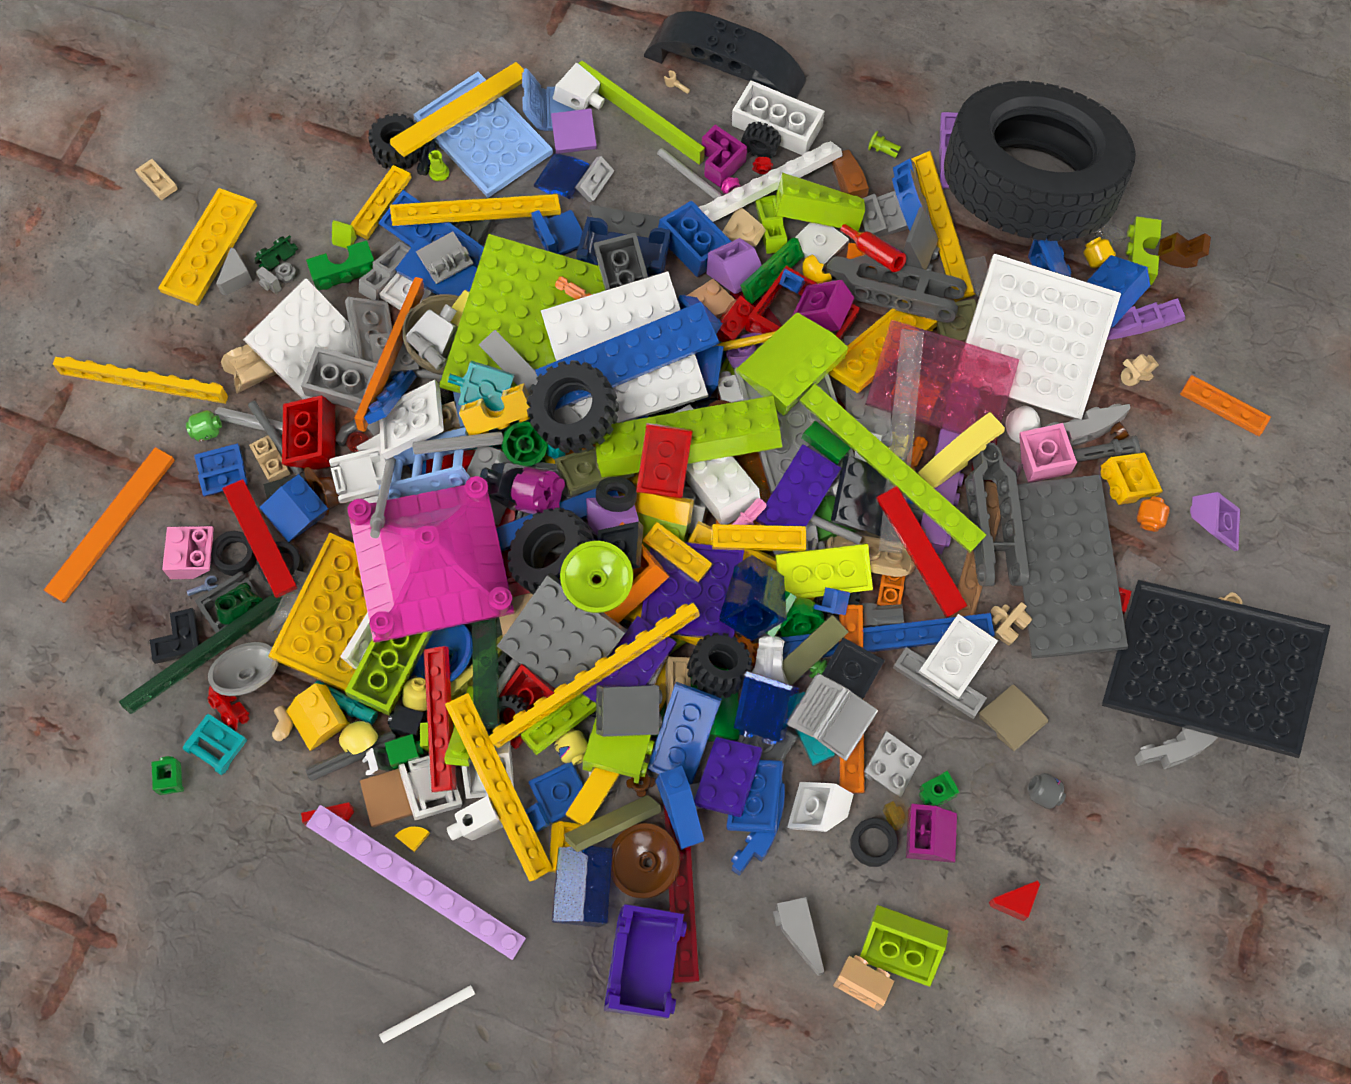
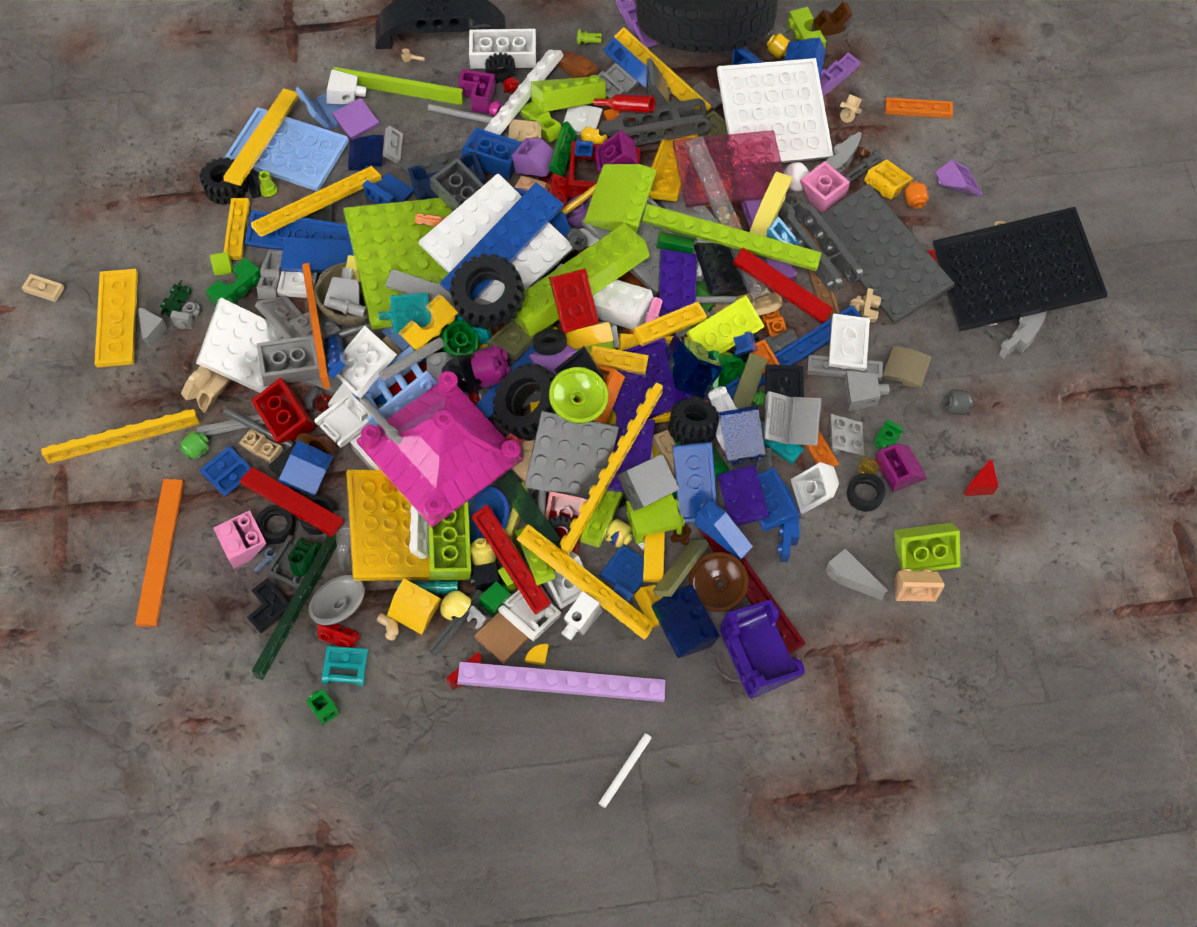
camera: 30 degrees left, 5 degrees down
light grey hinge [416,232,474,284] -> none
none -> dark grey wheel [566,228,588,250]
none -> dark azure slope [767,217,800,246]
none -> light grey torso [844,371,890,411]

